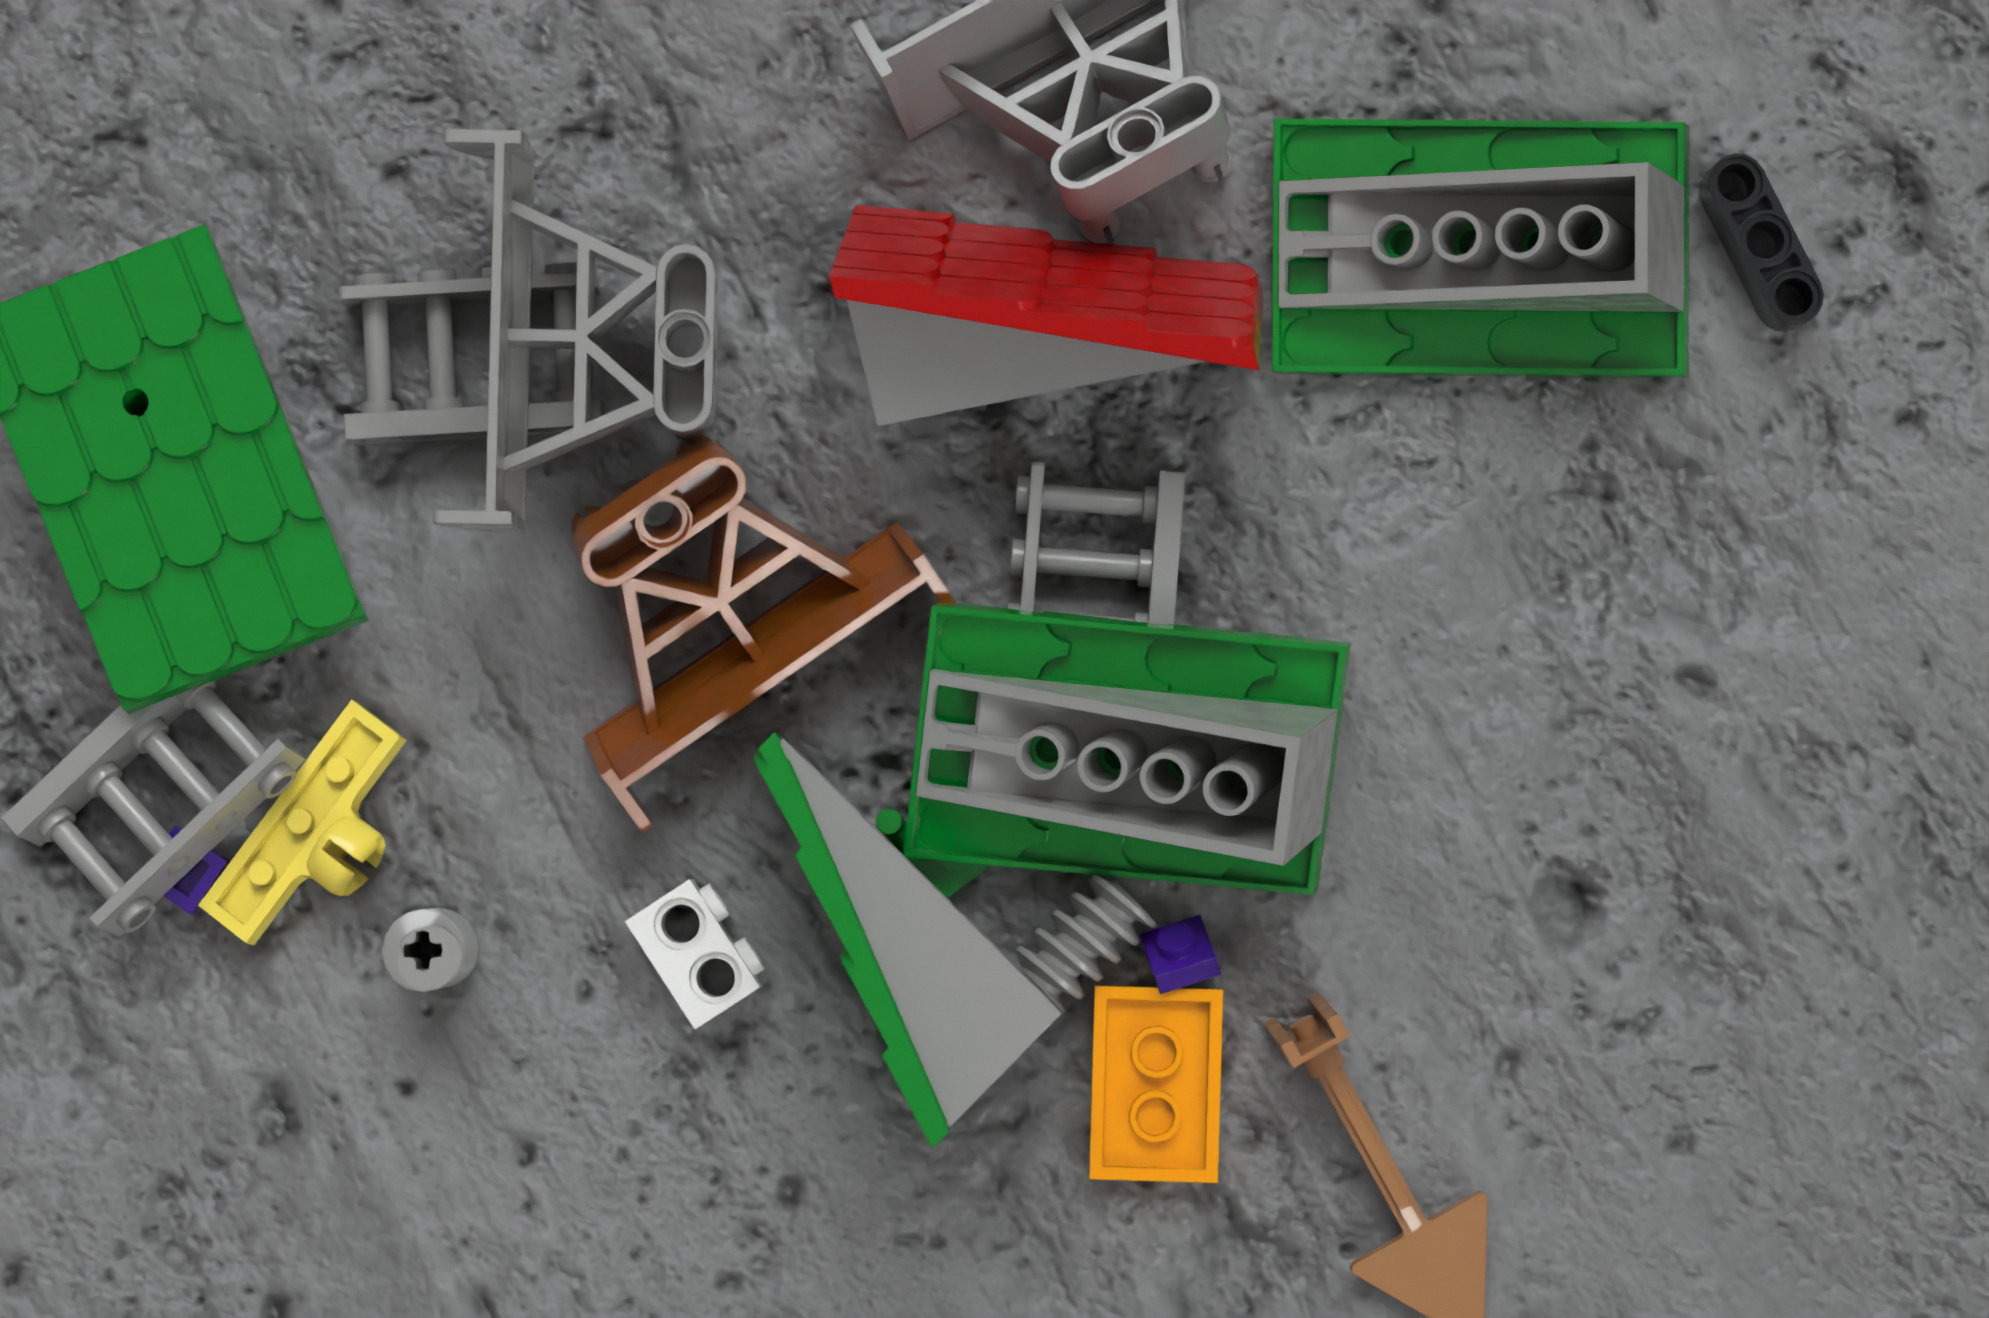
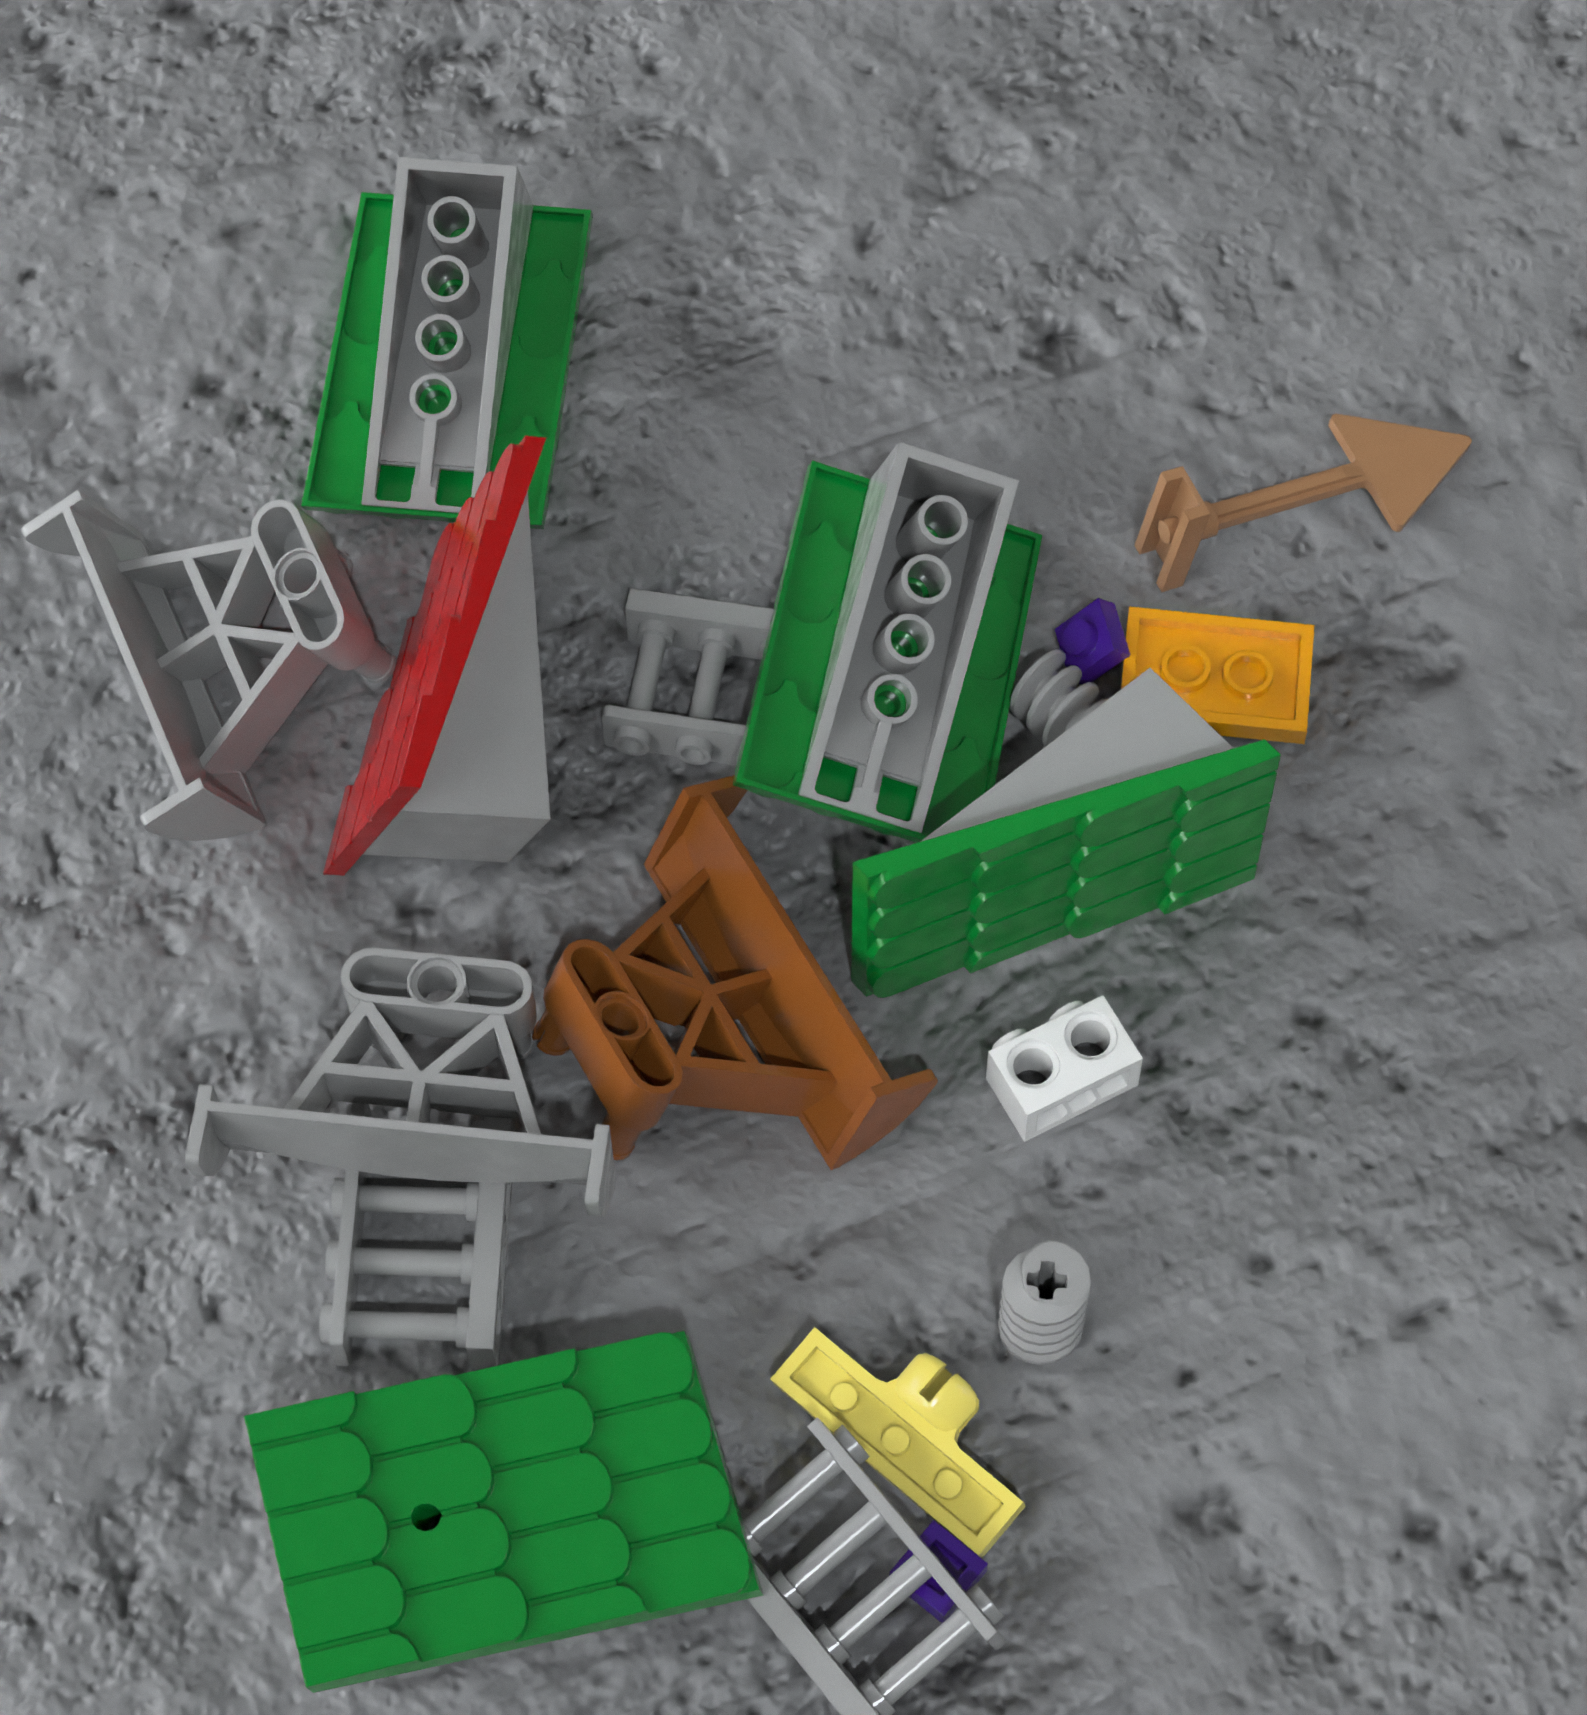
camera: 85 degrees left, 25 degrees down
black beam [1699,153,1824,332] -> none

